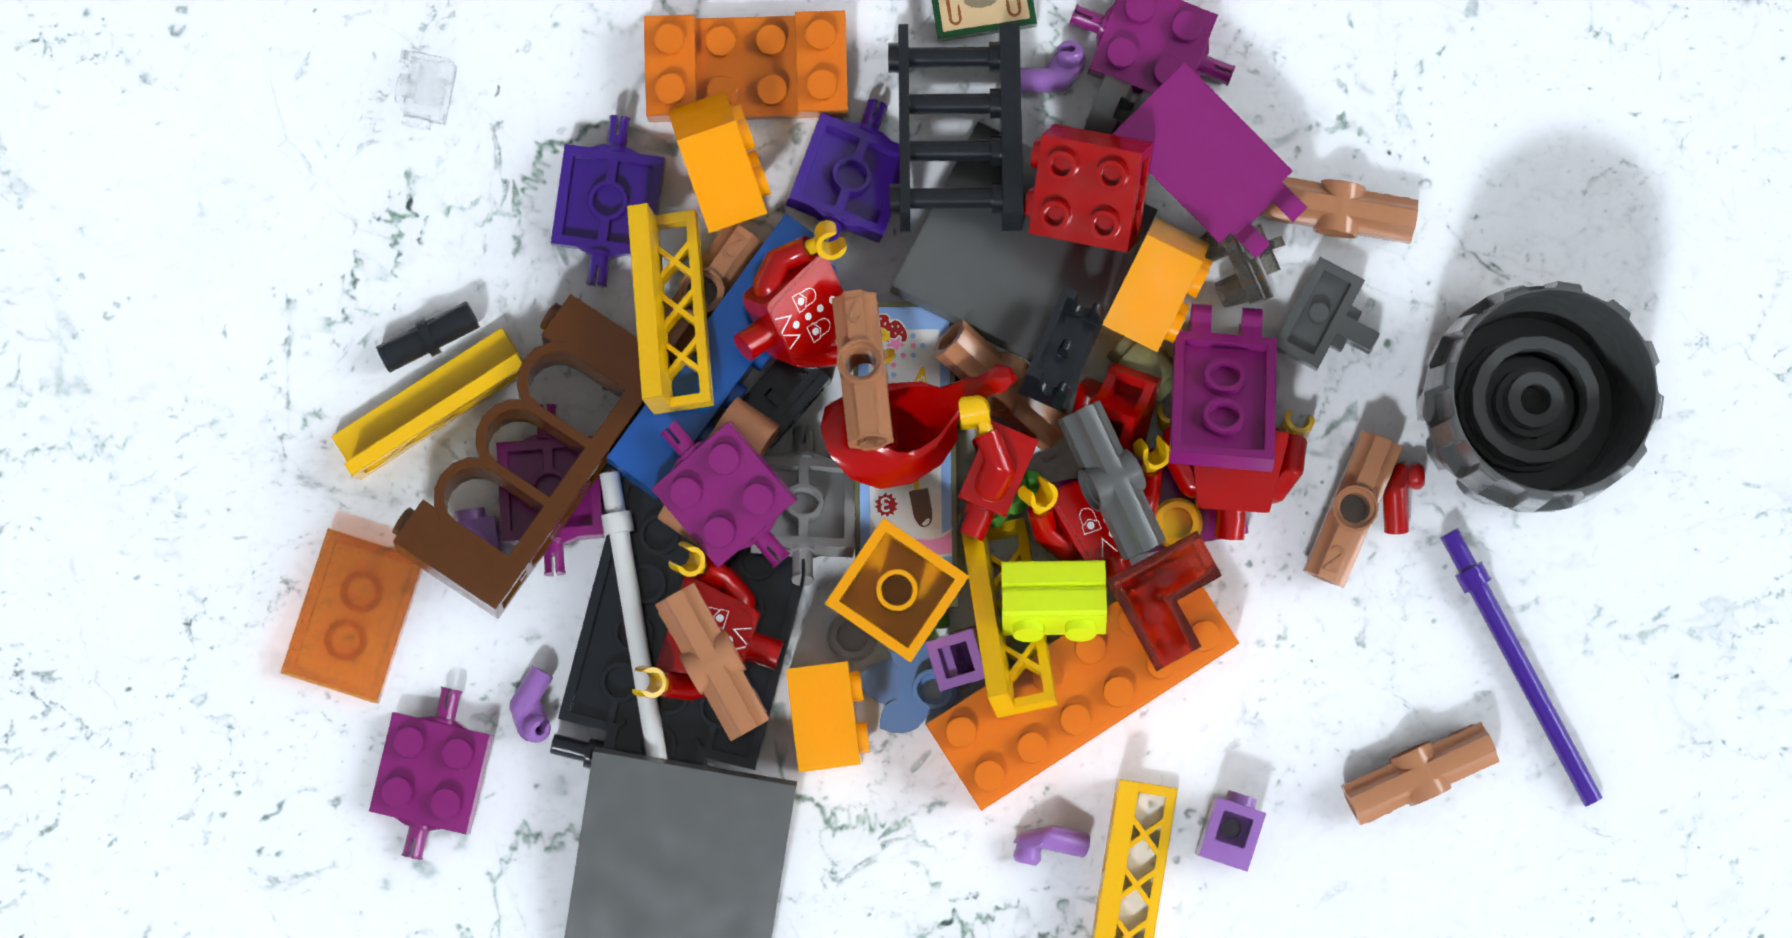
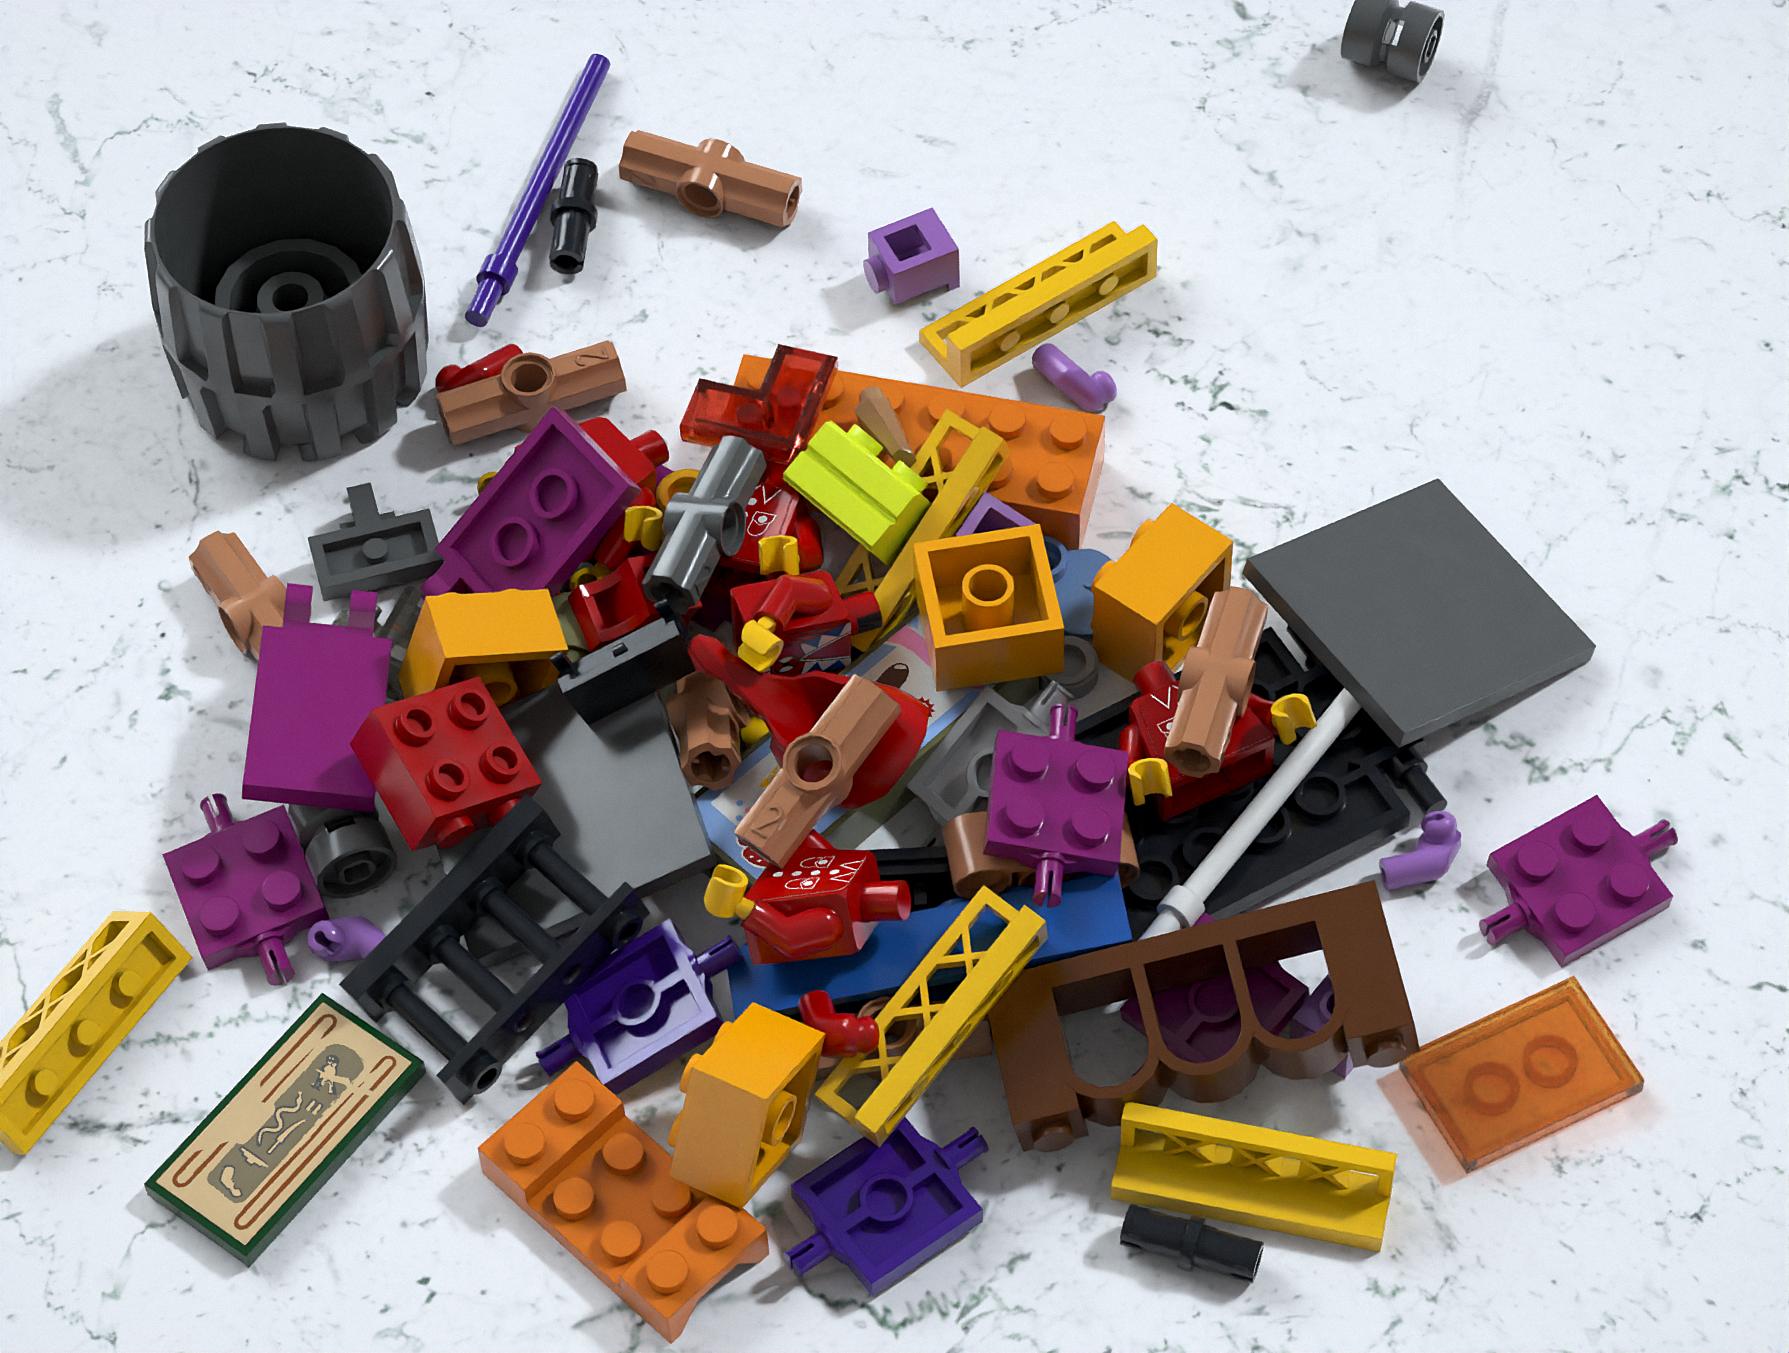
camera: 135 degrees left, 30 degrees down
none -> black pin [549,158,599,274]
none -> red arm [798,990,880,1058]
none -> medium nougat bar [854,386,917,468]

